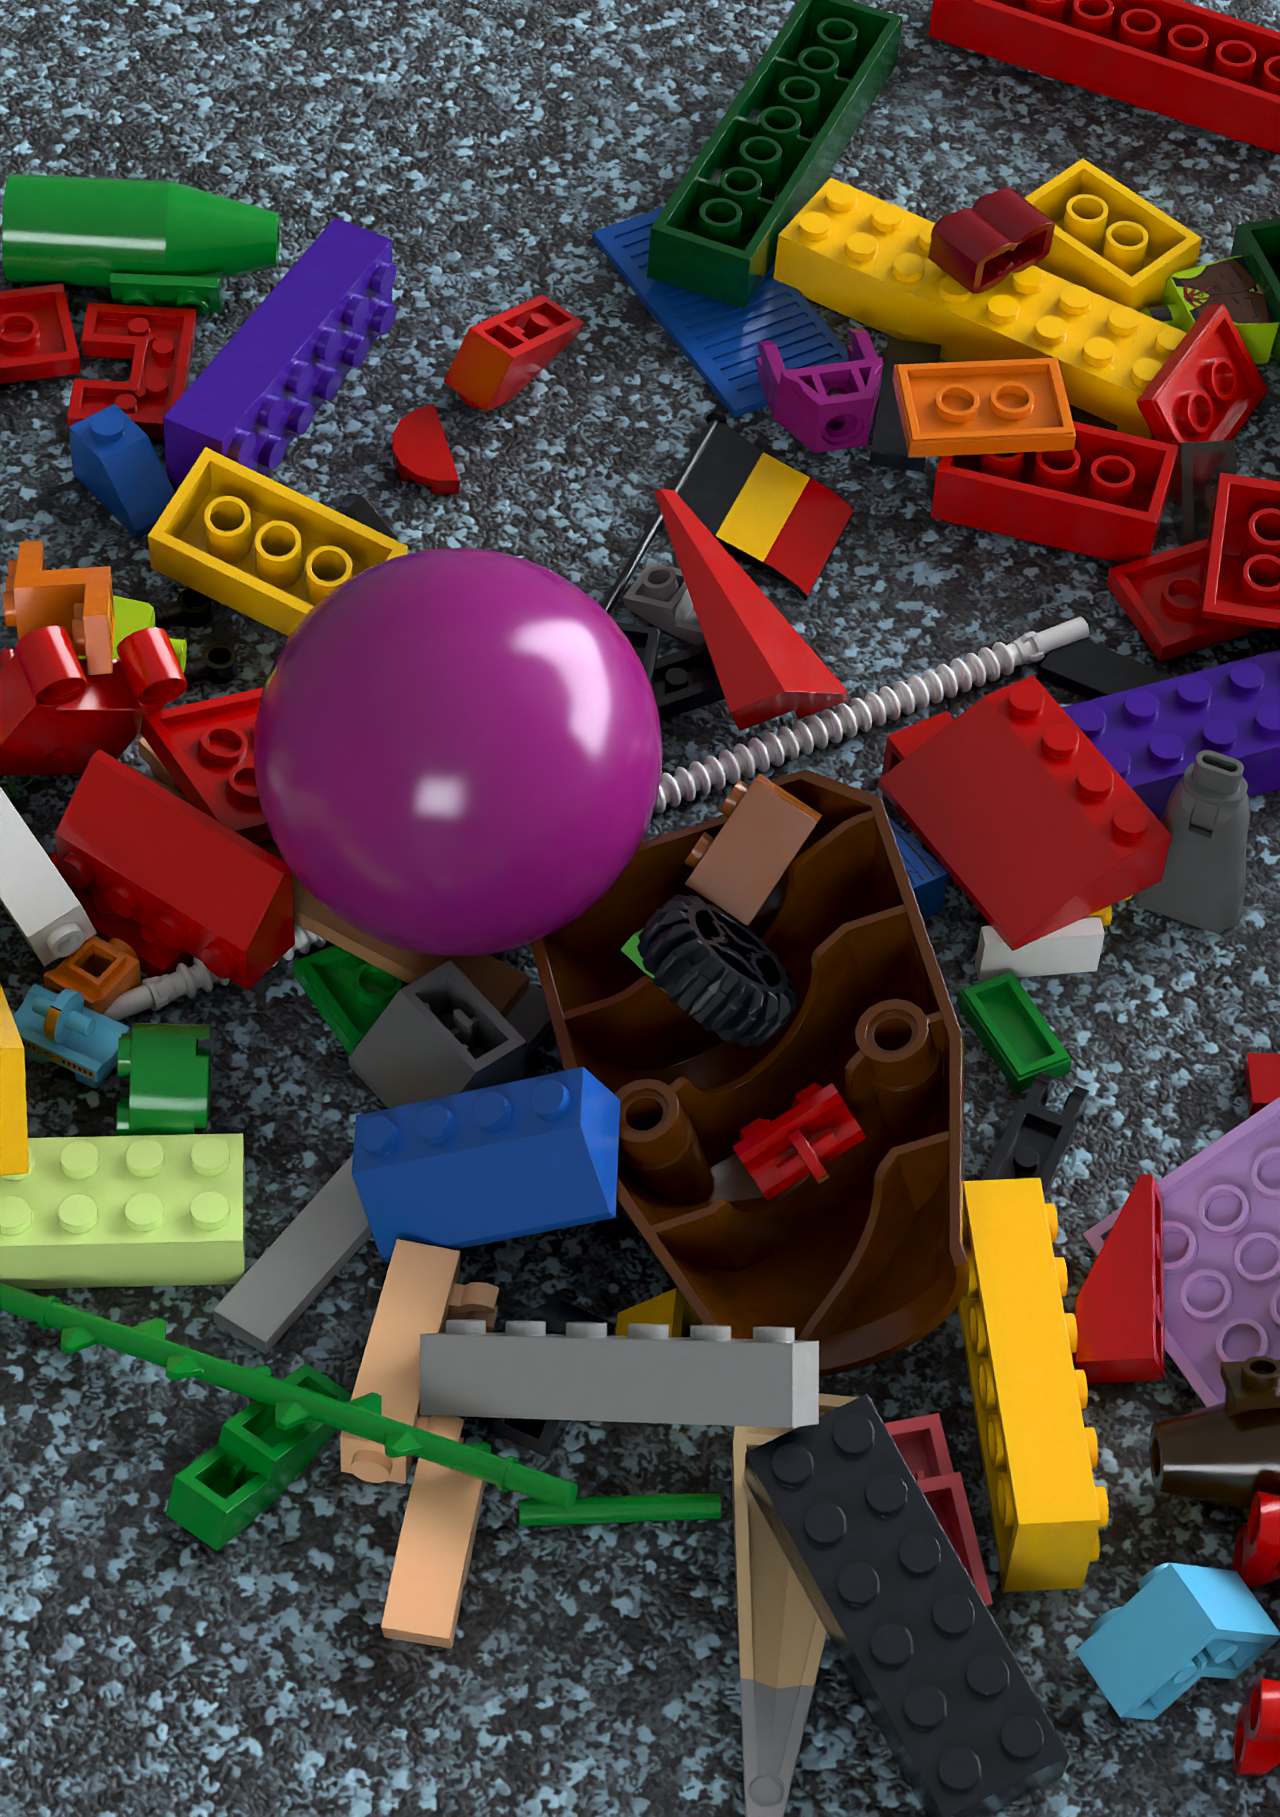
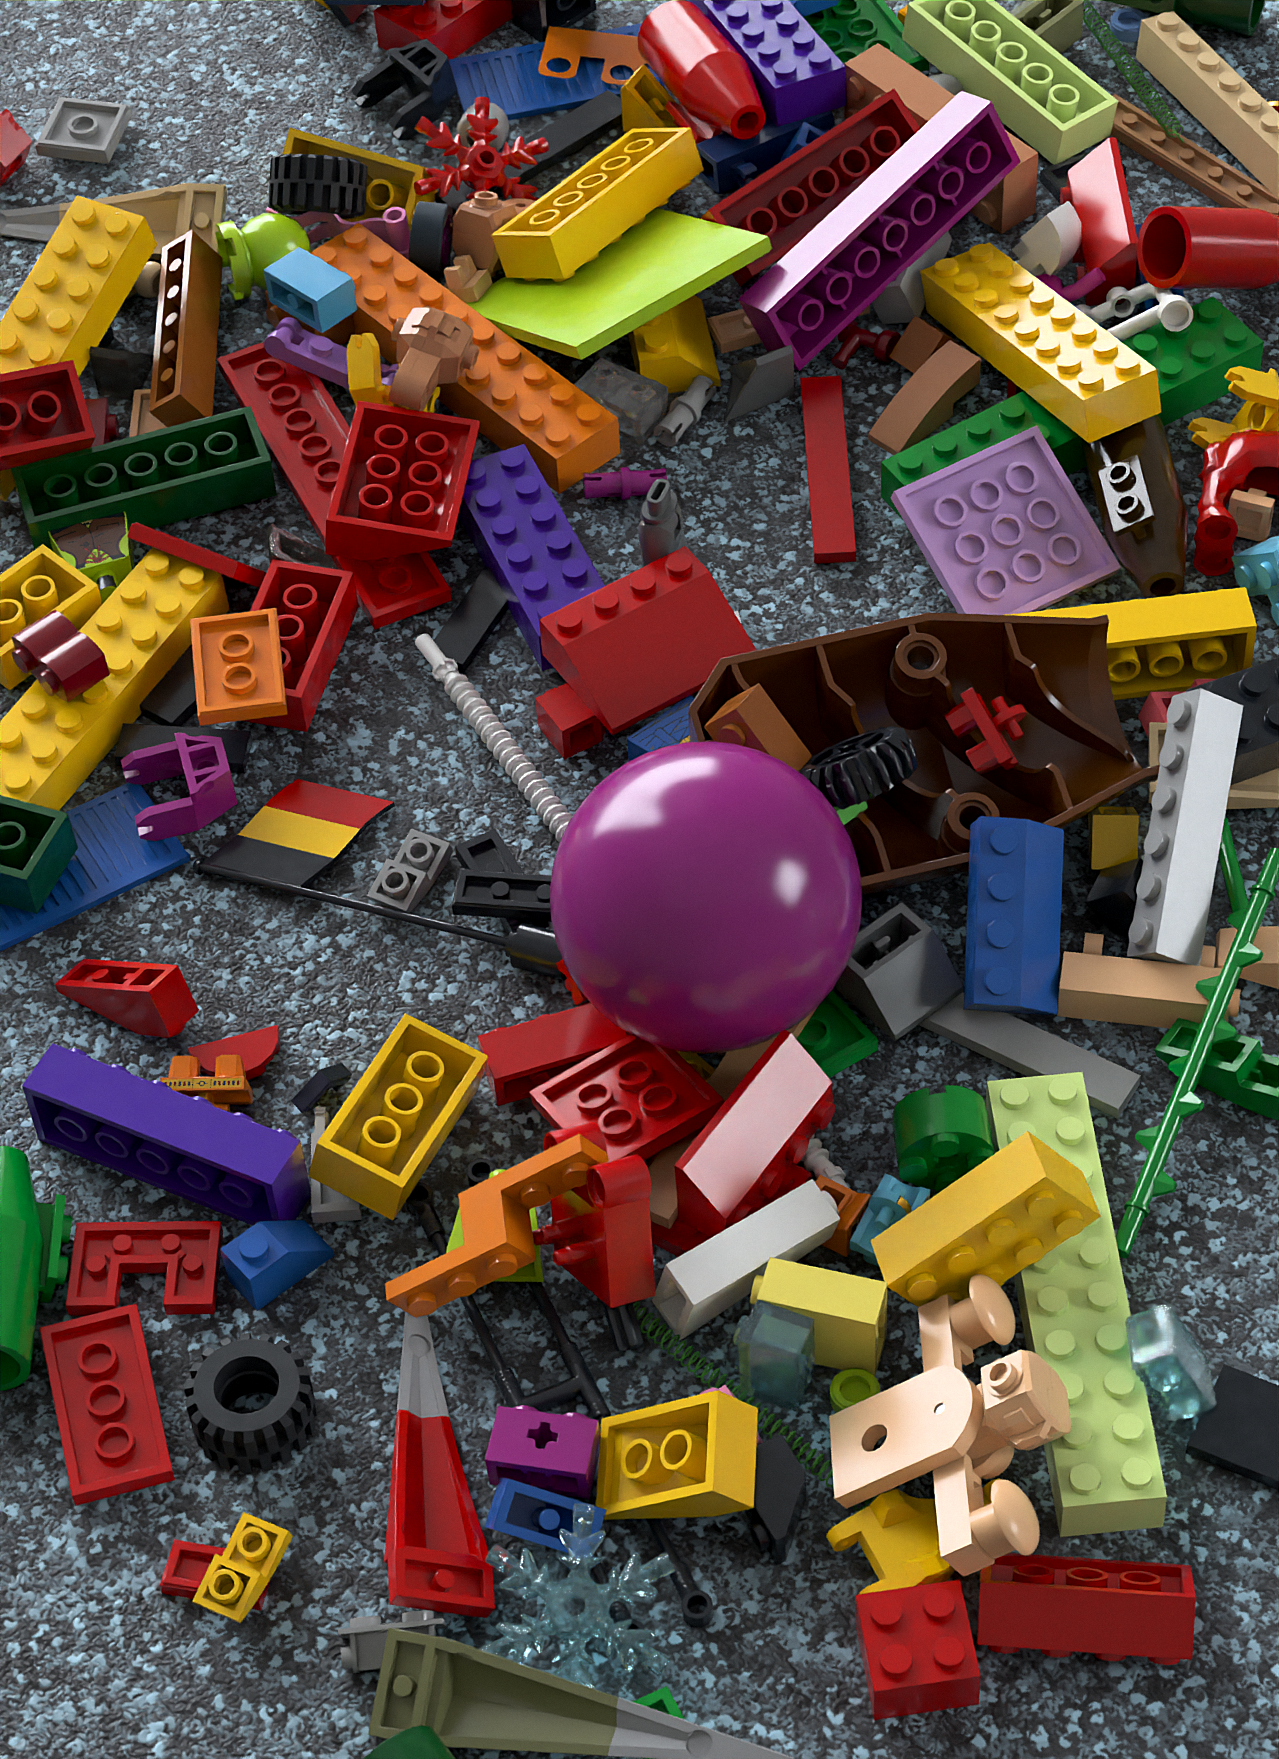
camera: 85 degrees left, 0 degrees up
red wedge [654,489,850,731] -> none
red slope [1071,1174,1165,1384] -> none
none -> orange hips [160,1055,253,1112]

